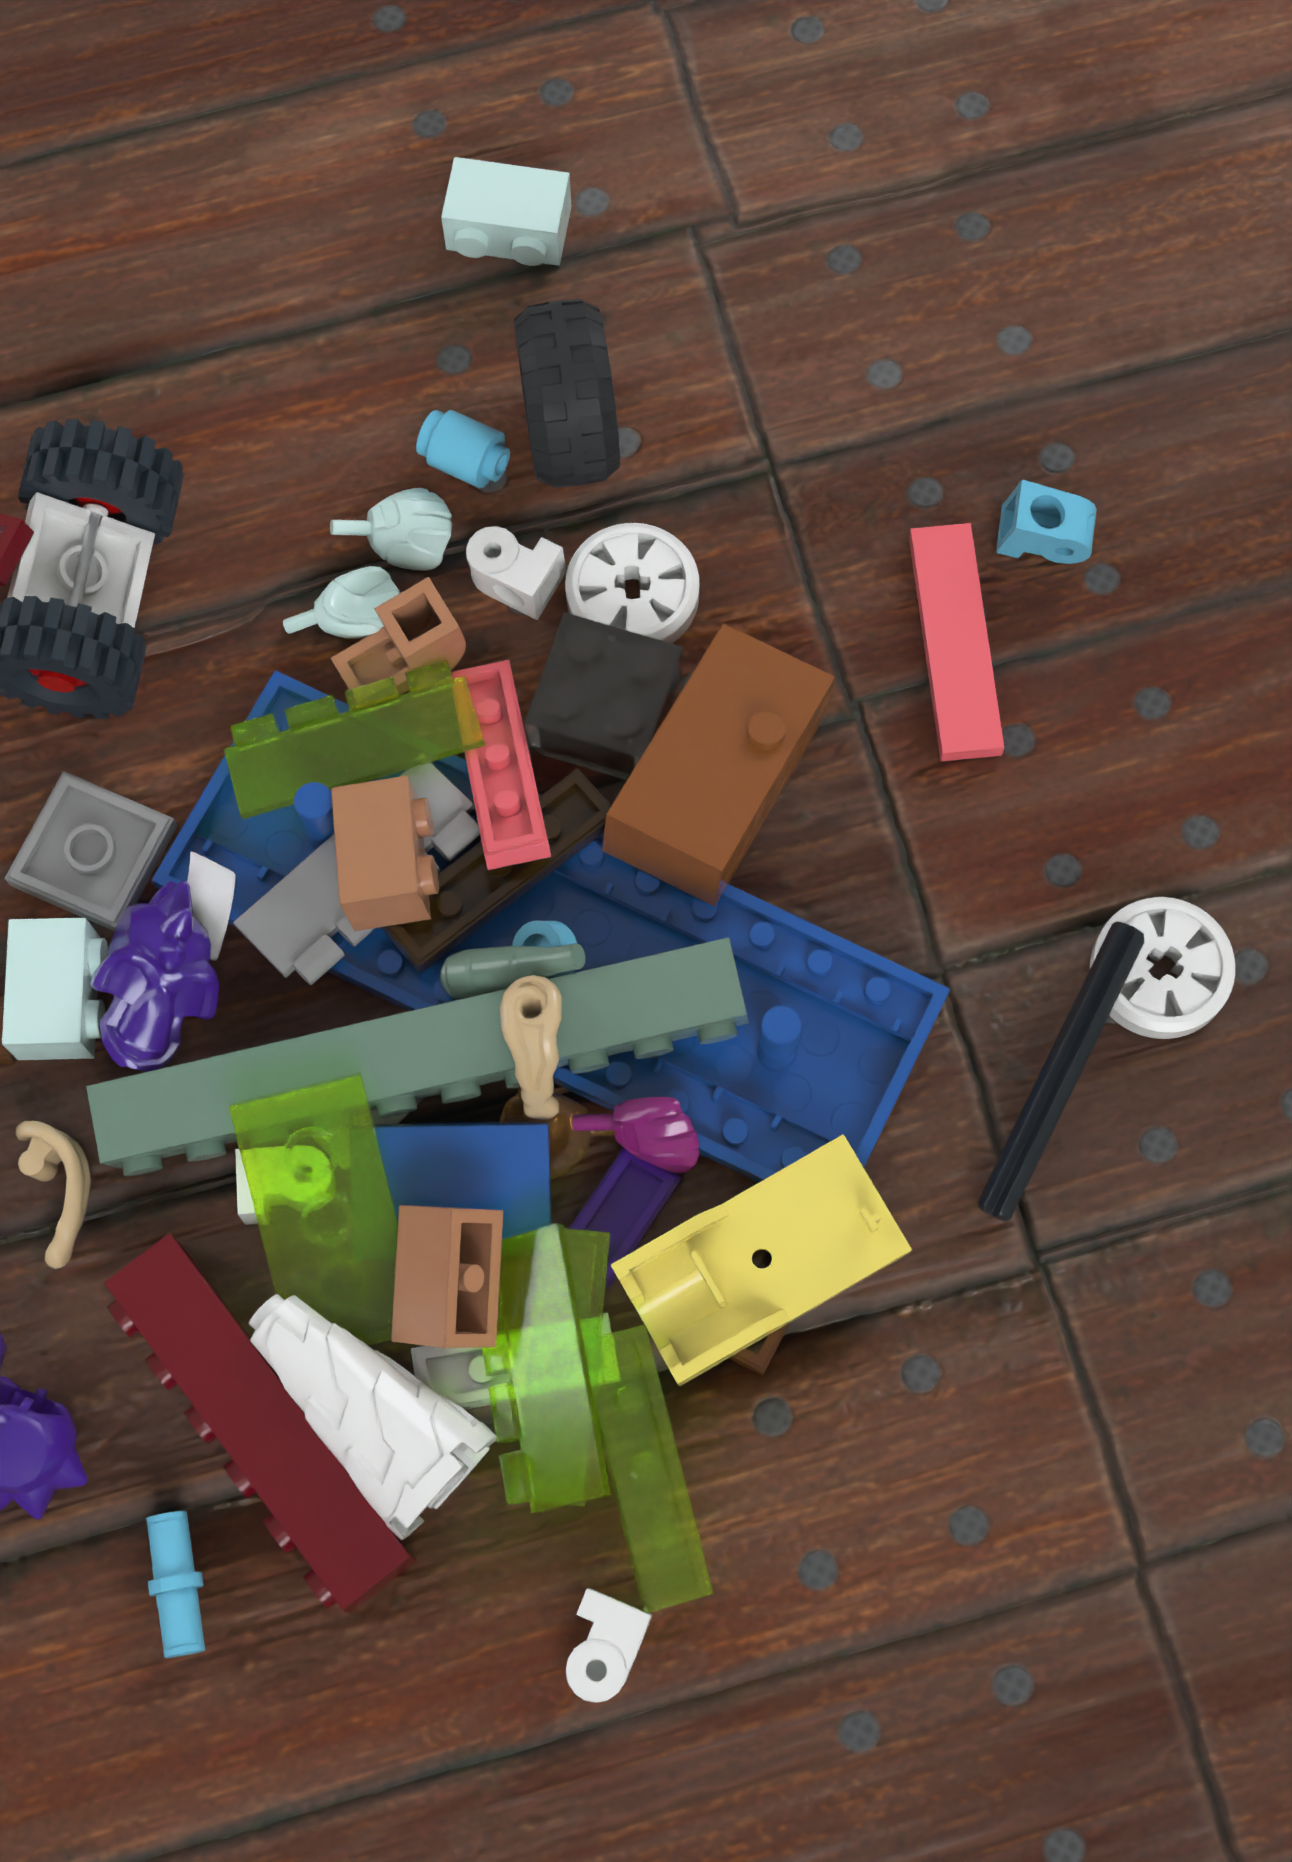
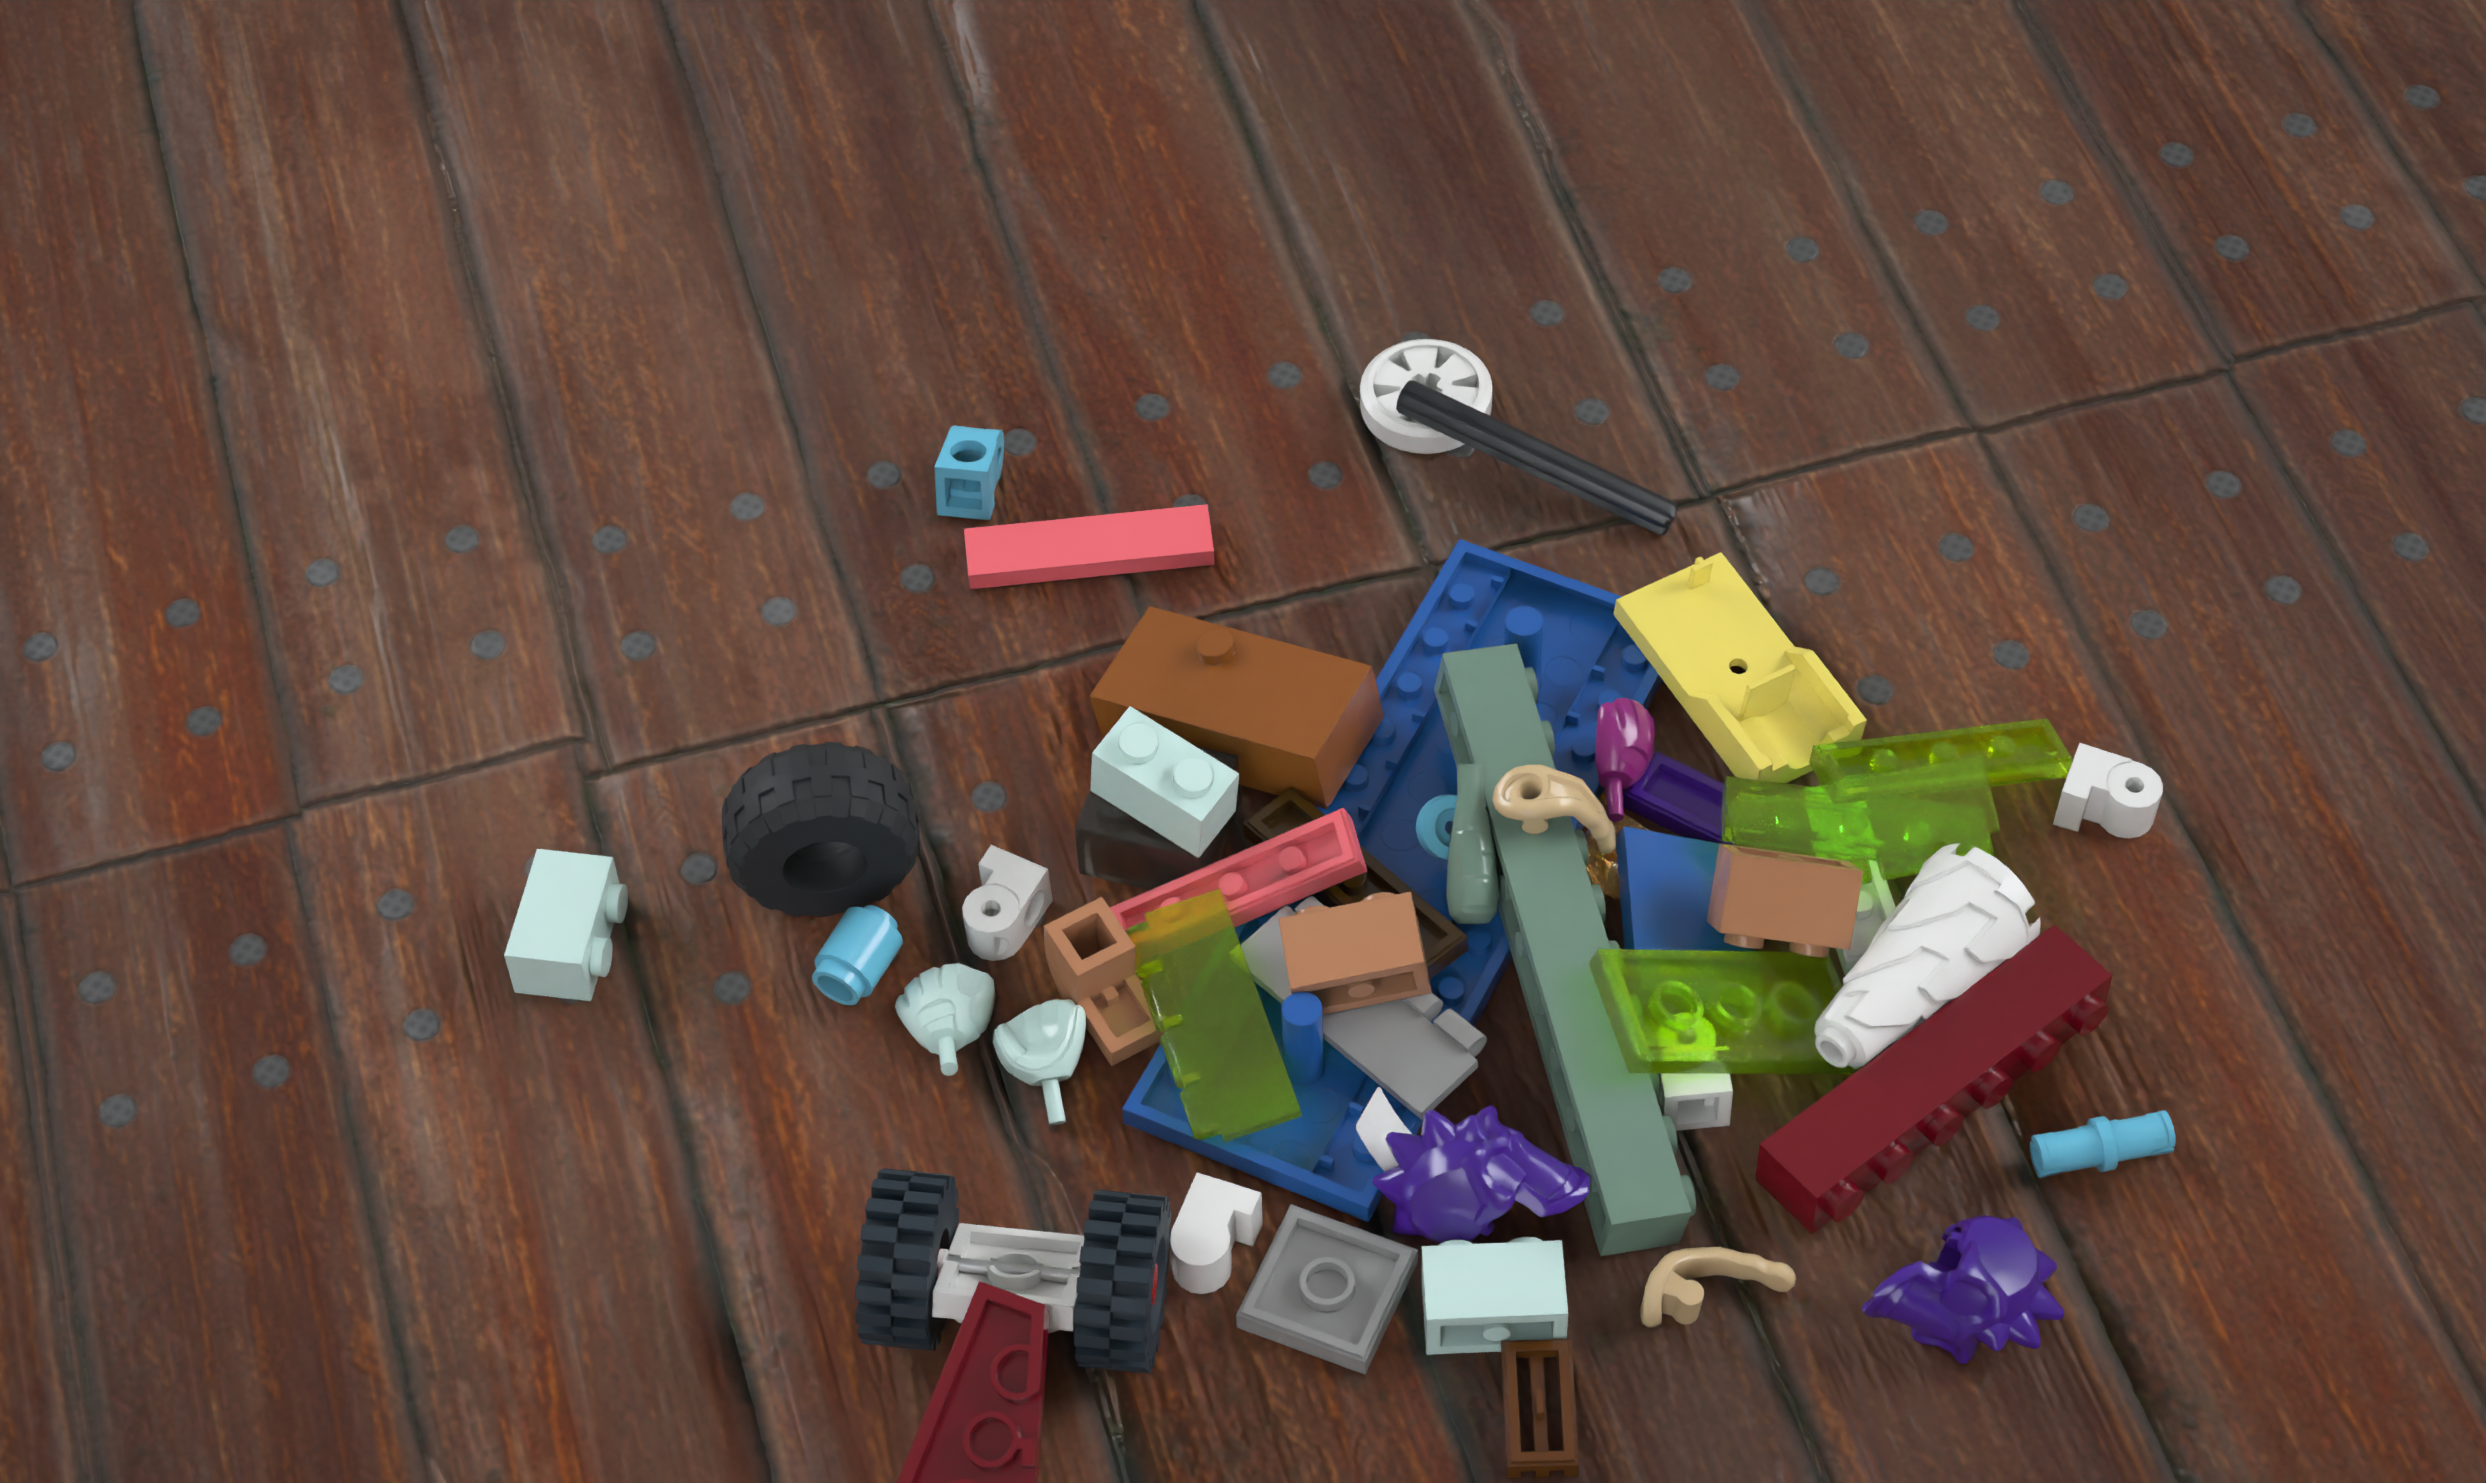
camera: 90 degrees left, 20 degrees down
white wheel [565,523,700,656] -> none
none -> light aqua brick [1091,706,1239,858]
none -> white leg [1170,1172,1263,1294]

